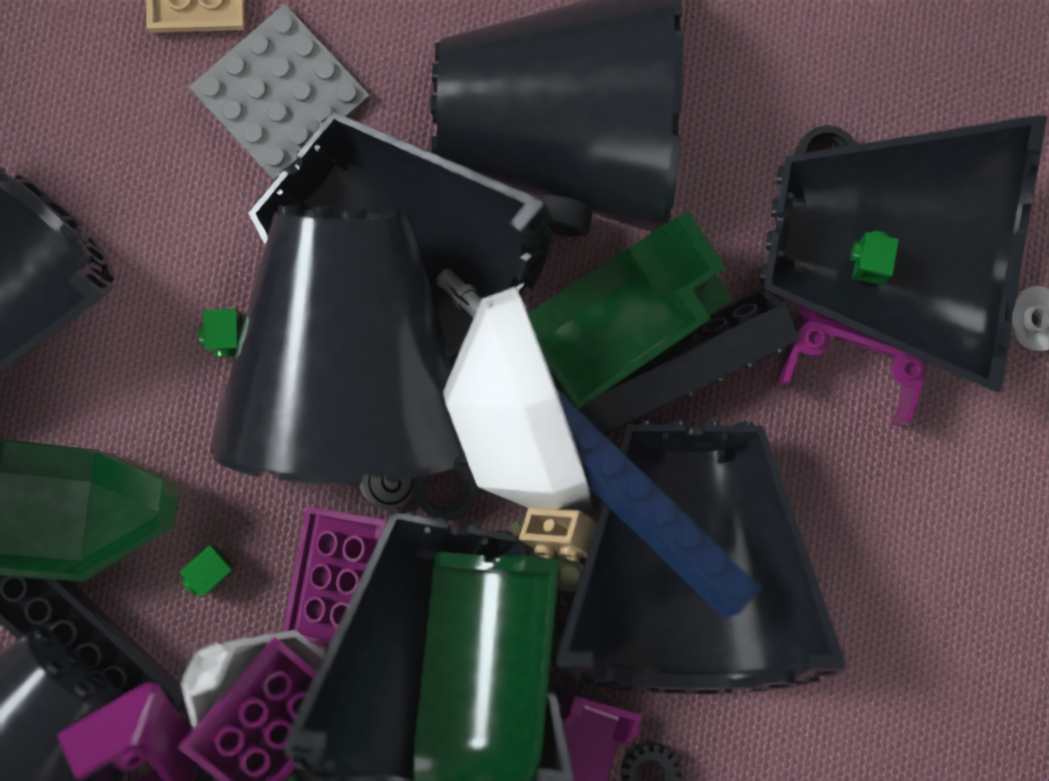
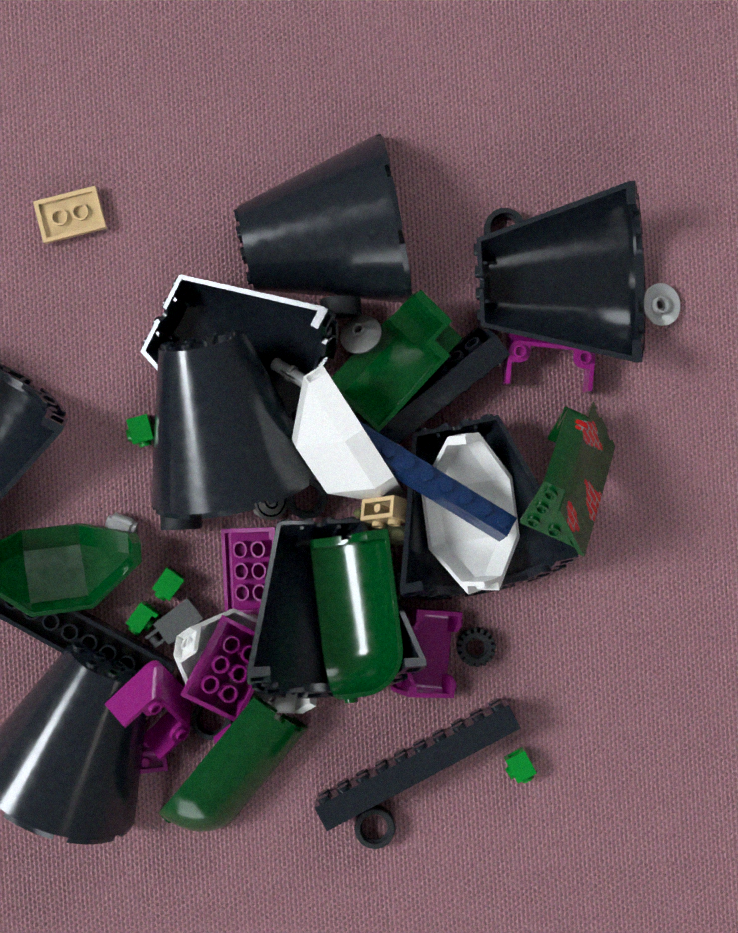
camera: 10 degrees left, 5 degrees up
light grey plate [189,3,371,181] -> none
green brick [850,231,899,286] -> none
none -> light grey brick [105,512,139,533]
none -> green brick [126,601,161,636]
none -> dark grey brick [145,597,206,650]
none -> black tyre [160,514,202,530]
none -> light grey dish [340,315,382,354]
none -> white panel [421,432,520,595]
none -> dark green panel [519,401,616,557]

